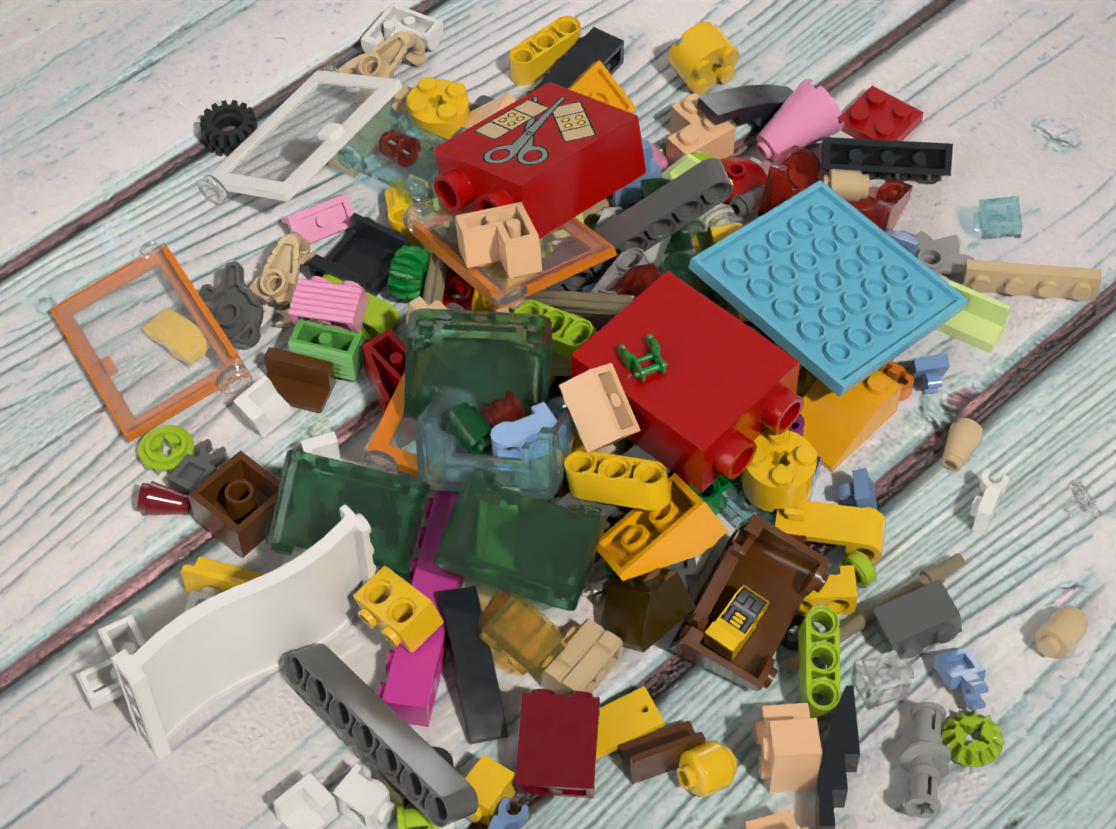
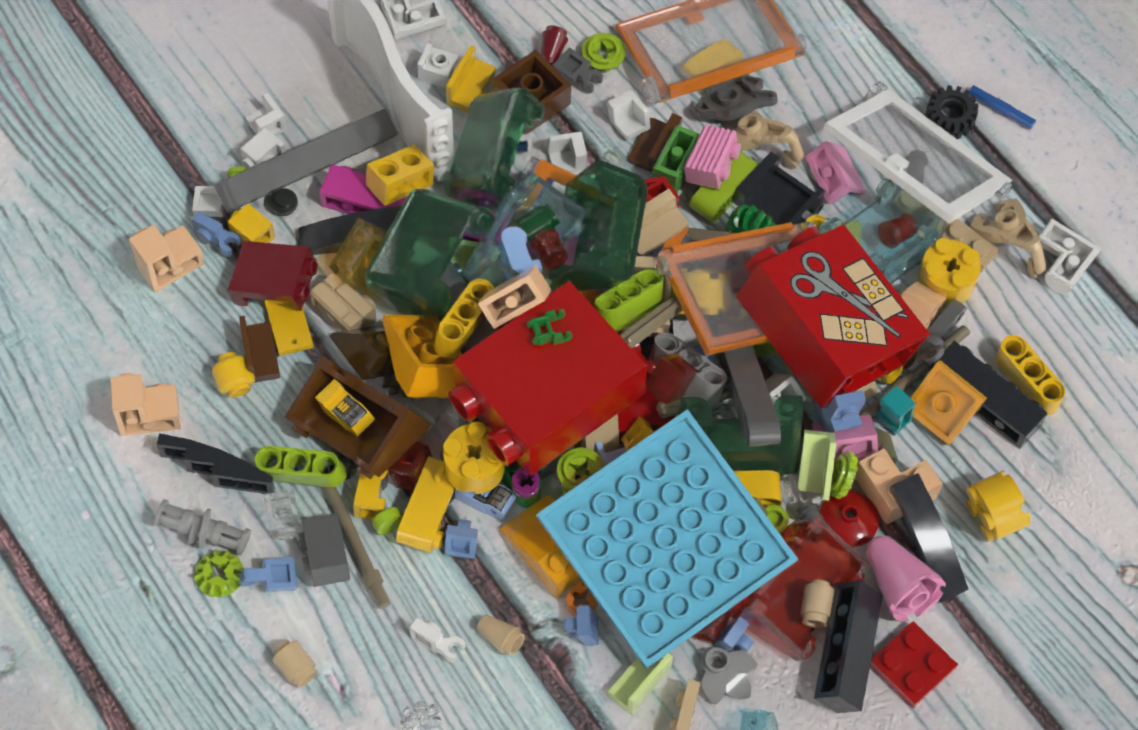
camera: 95 degrees right, 10 degrees up
light nougat brick [455,202,542,279] -> none
light nougat brick [754,703,822,793] -> none
none -> blue piece [969,85,1036,130]

